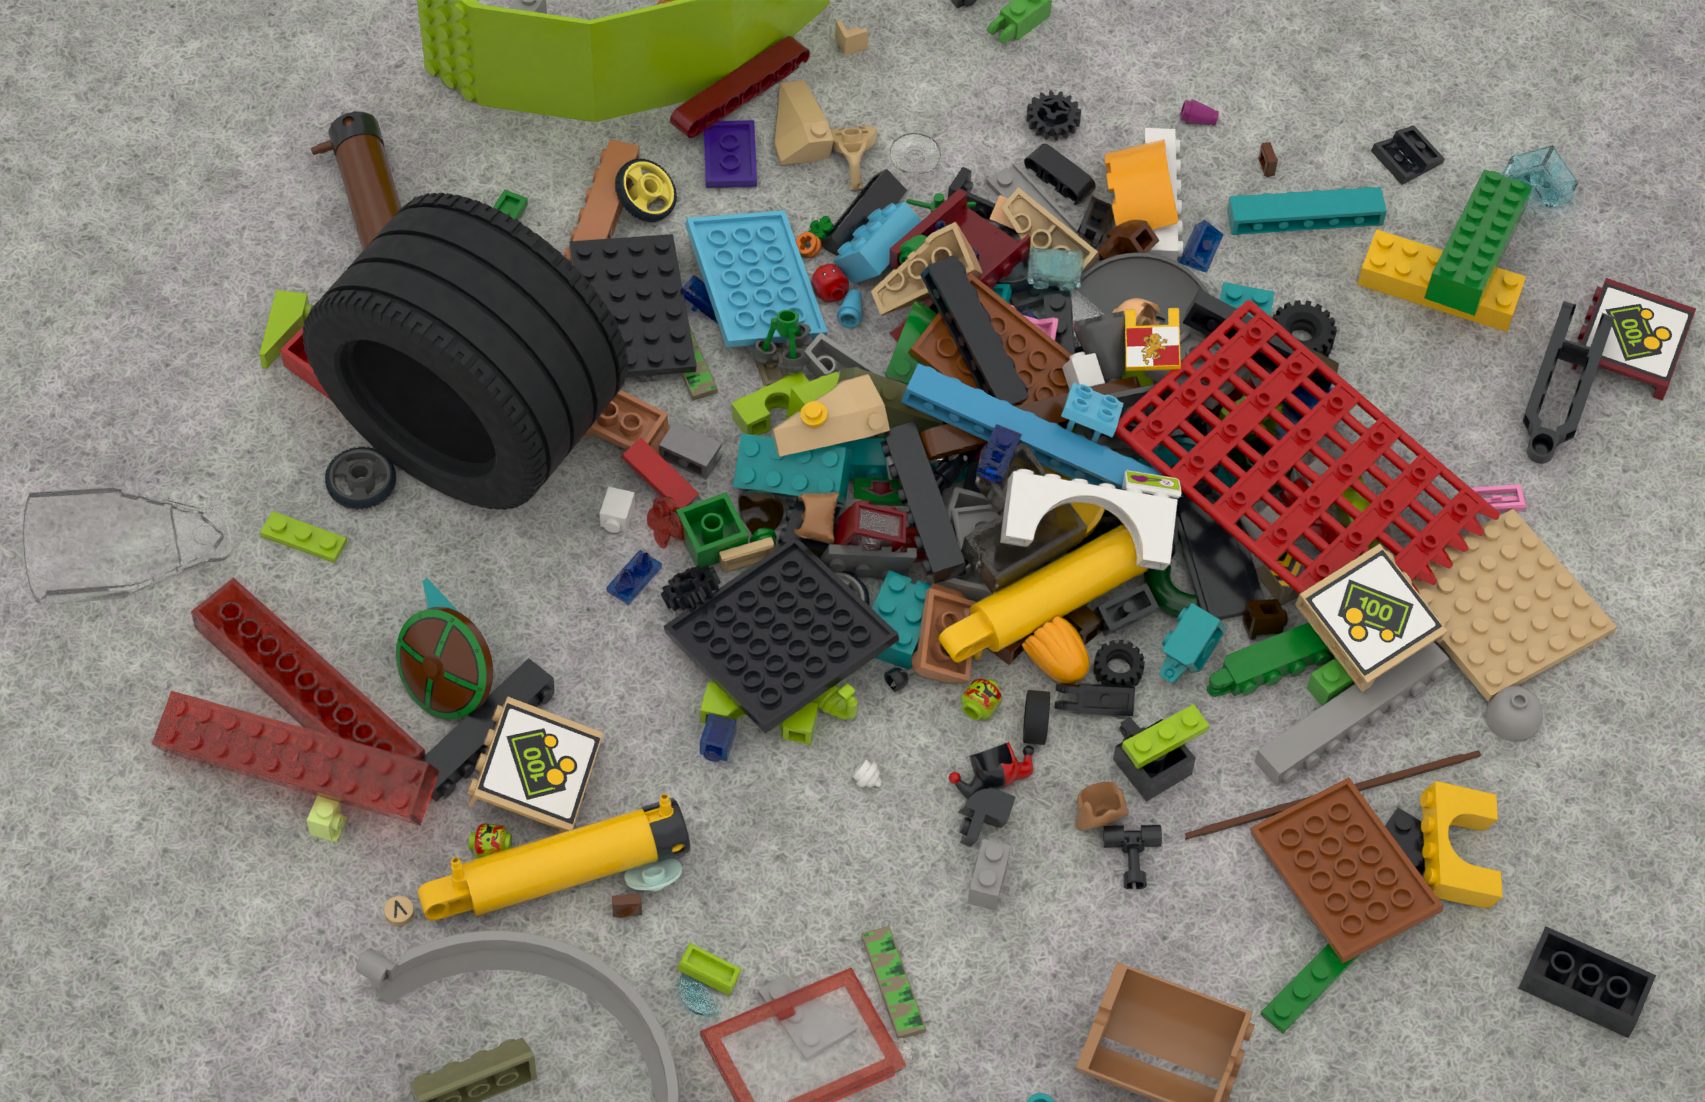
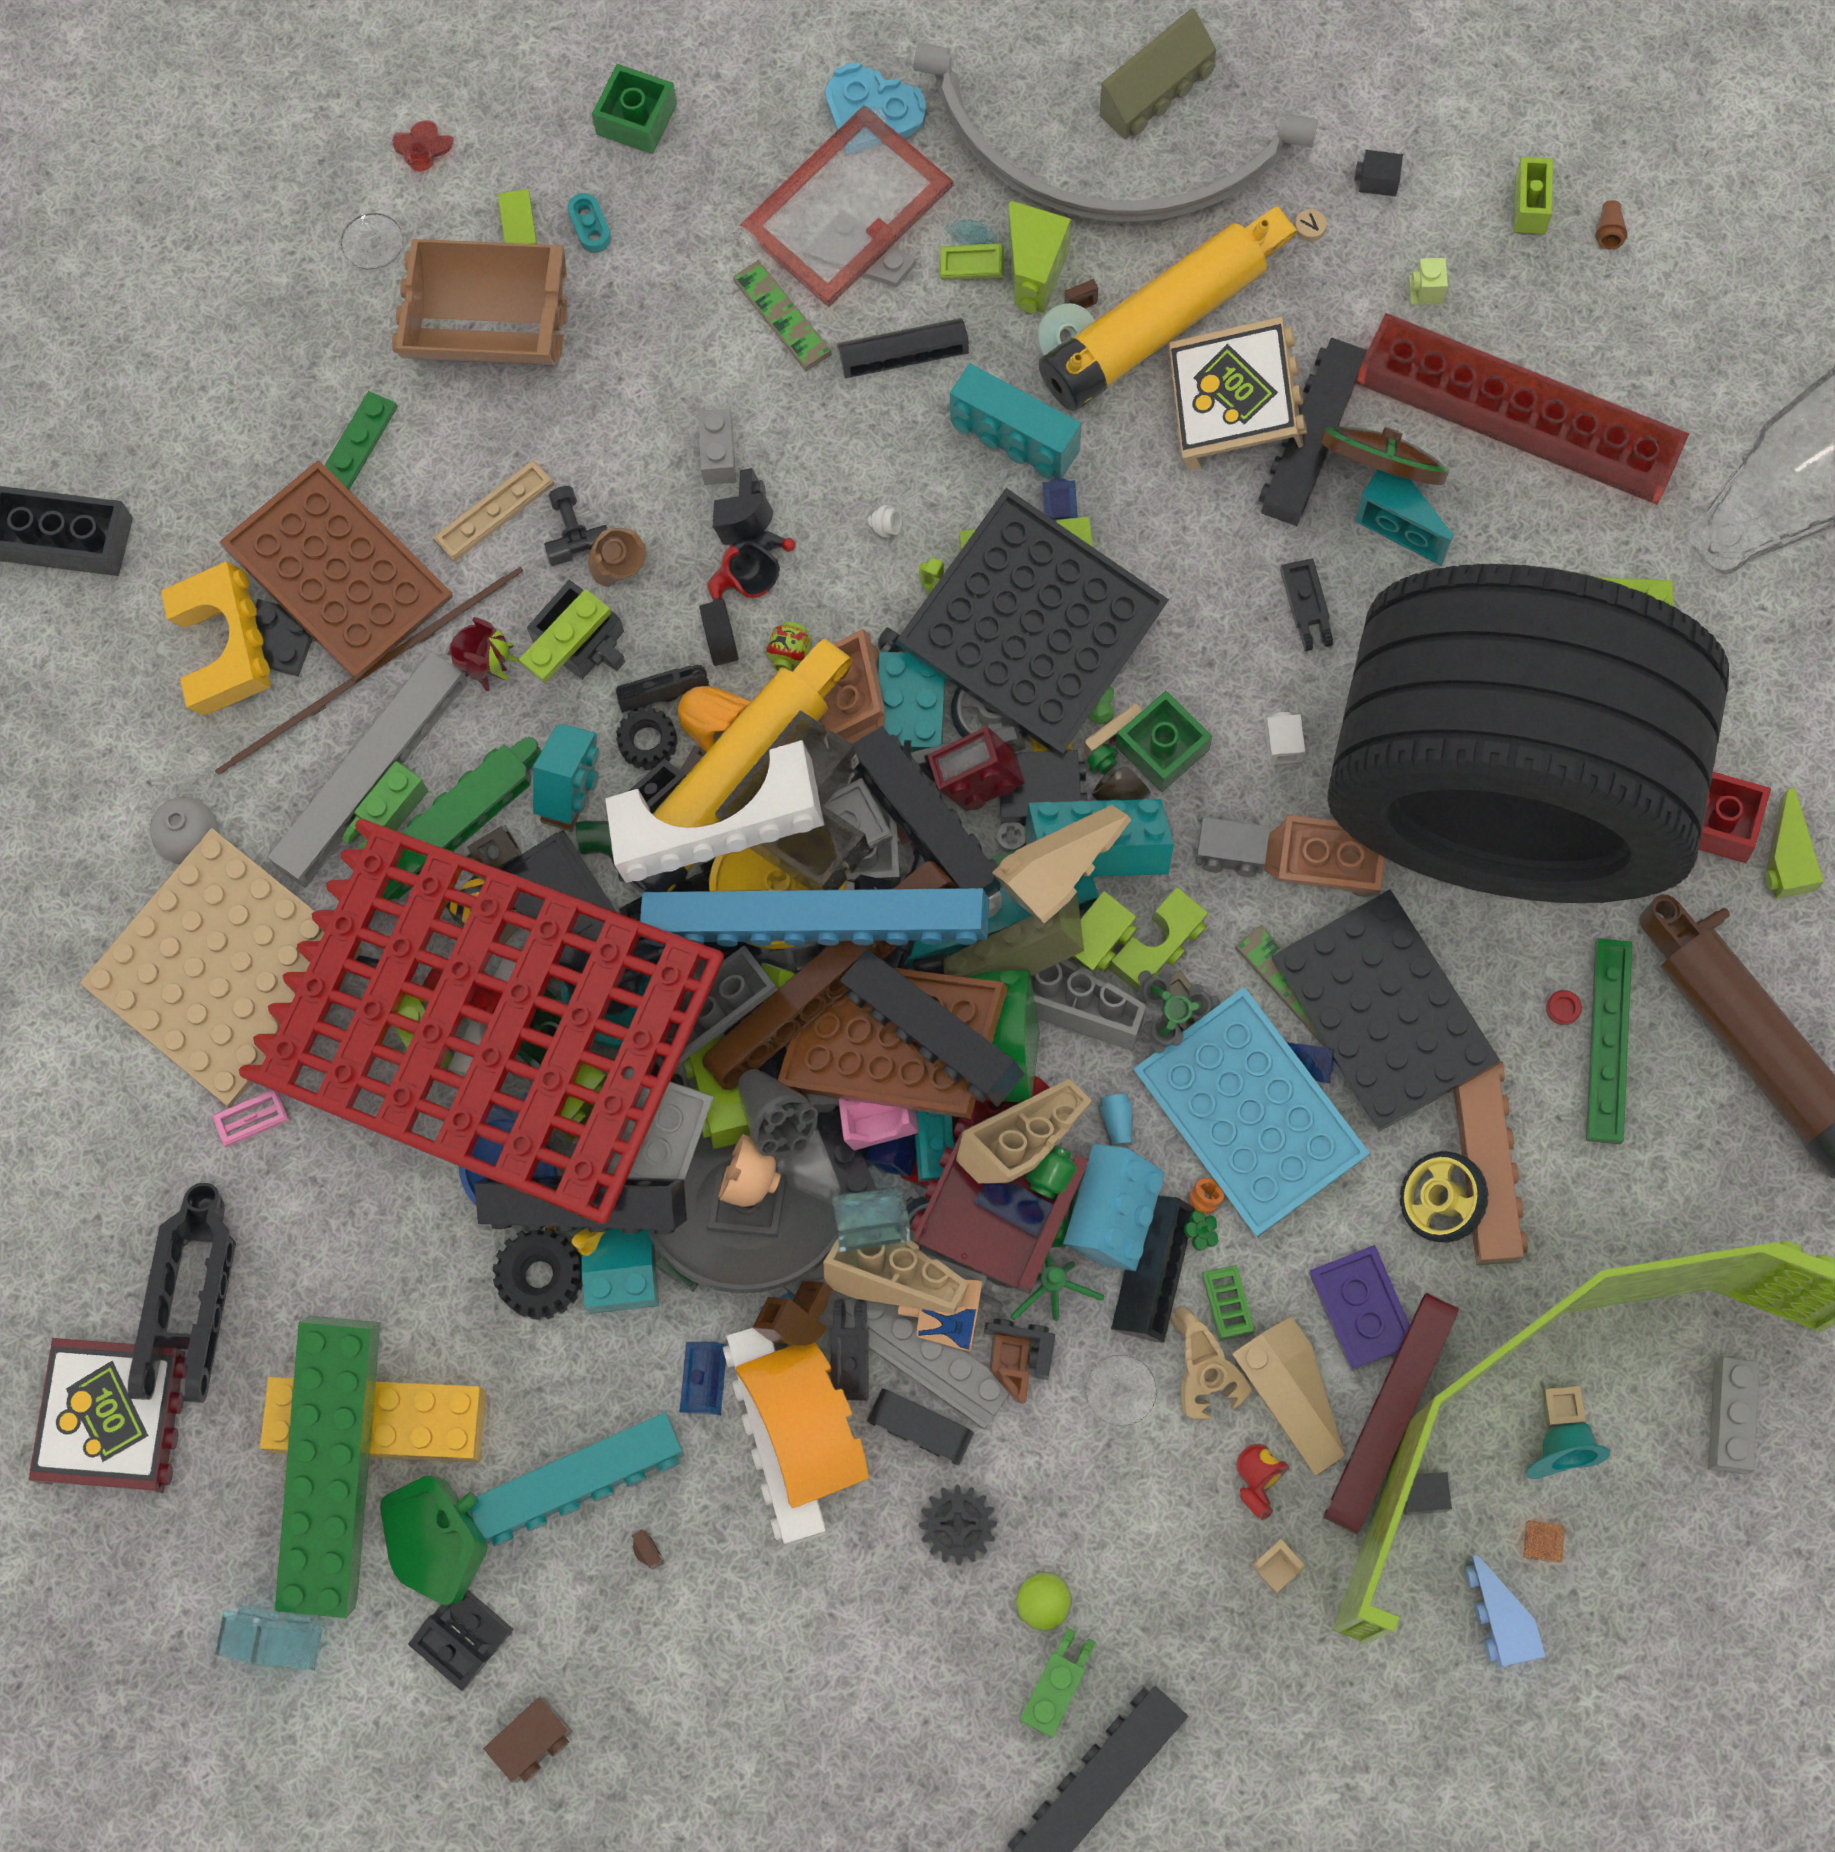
camera: 170 degrees right, 15 degrees up
clear red brick [152,691,440,826] -> none
head [469,823,512,859] -> none
clear blue tile [606,550,662,605] -> none
red tile [621,437,699,510] -> none
clear red plate [647,495,684,549] -> none
black gear [661,565,721,611] -> none
medium nougat hair [794,492,839,544] -> none
yellow plate [800,401,828,428] -> none
red head [811,264,849,303] -> none
clear blue plate [975,424,1022,484] -> none
medium azure plate [1061,382,1124,443] -> none
white brick [1062,352,1105,390] -> none
slope [1122,470,1181,499] -> none
flag [1125,308,1181,371] -> none
magenta cone [1180,99,1219,126] -> none
panel [1295,544,1448,692] -> none
none -> green animal [380,1475,487,1605]
none -> tan tile [433,459,554,562]
none -> dark red hair [447,617,519,691]
none -> reddish brown brick [483,1697,573,1783]
none -> black brick [837,318,969,379]
none -> teal brick [949,363,1082,481]
none -> dark orange slope [990,1334,1030,1404]
none -> lime slope [1008,200,1071,314]
none -> lime hair [1016,1571,1072,1631]
none -> bright green slope [1202,1265,1255,1342]
none -> red piece [1236,1443,1290,1521]
none -> black hinge [1280,558,1333,651]
none -> black brick [1354,150,1403,197]
none -> lime brick [1513,157,1553,234]
none -> dark orange cone [1595,200,1628,249]

